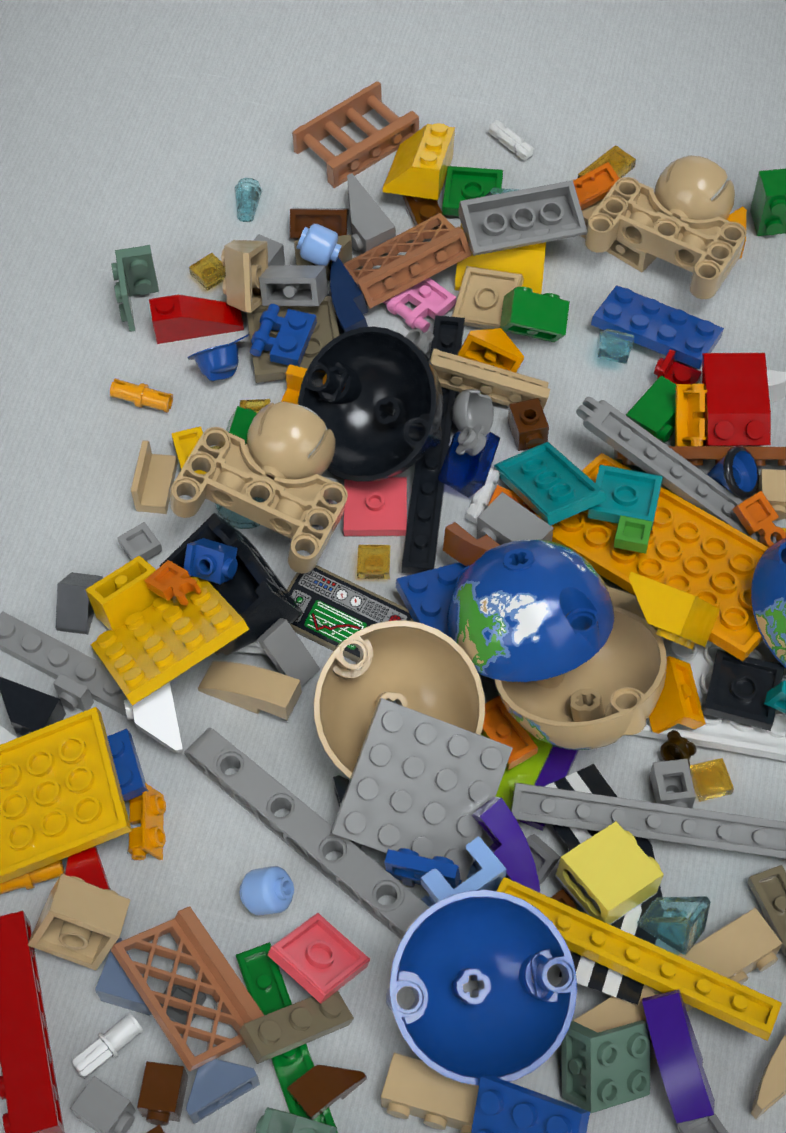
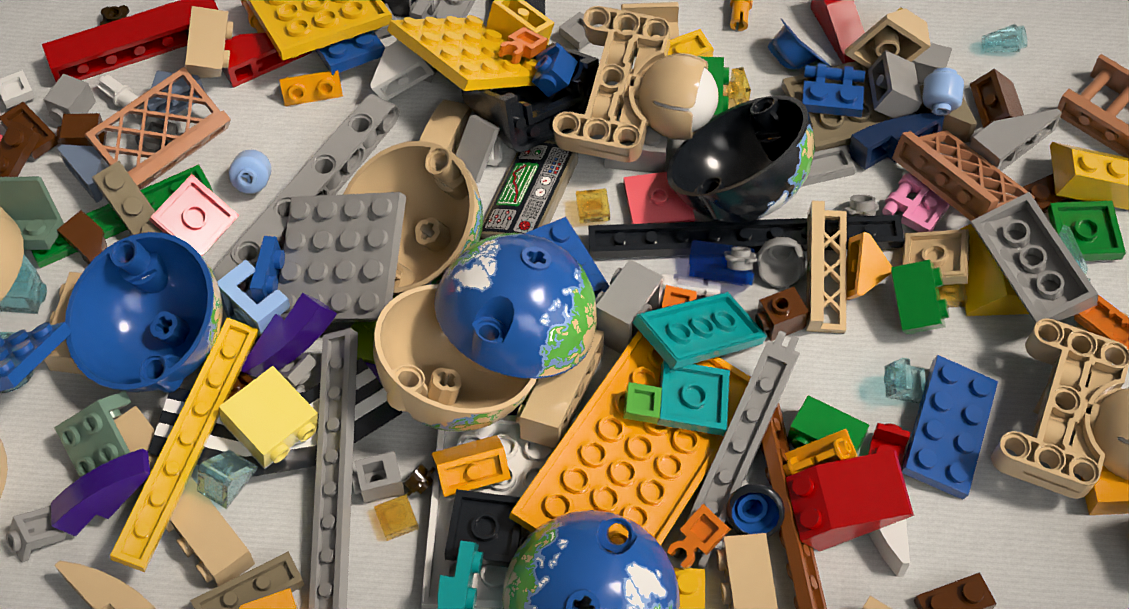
camera: 80 degrees right, 0 degrees up
dark orange slope [443,522,500,566] -> none
yellow slope [629,572,720,650] -> none

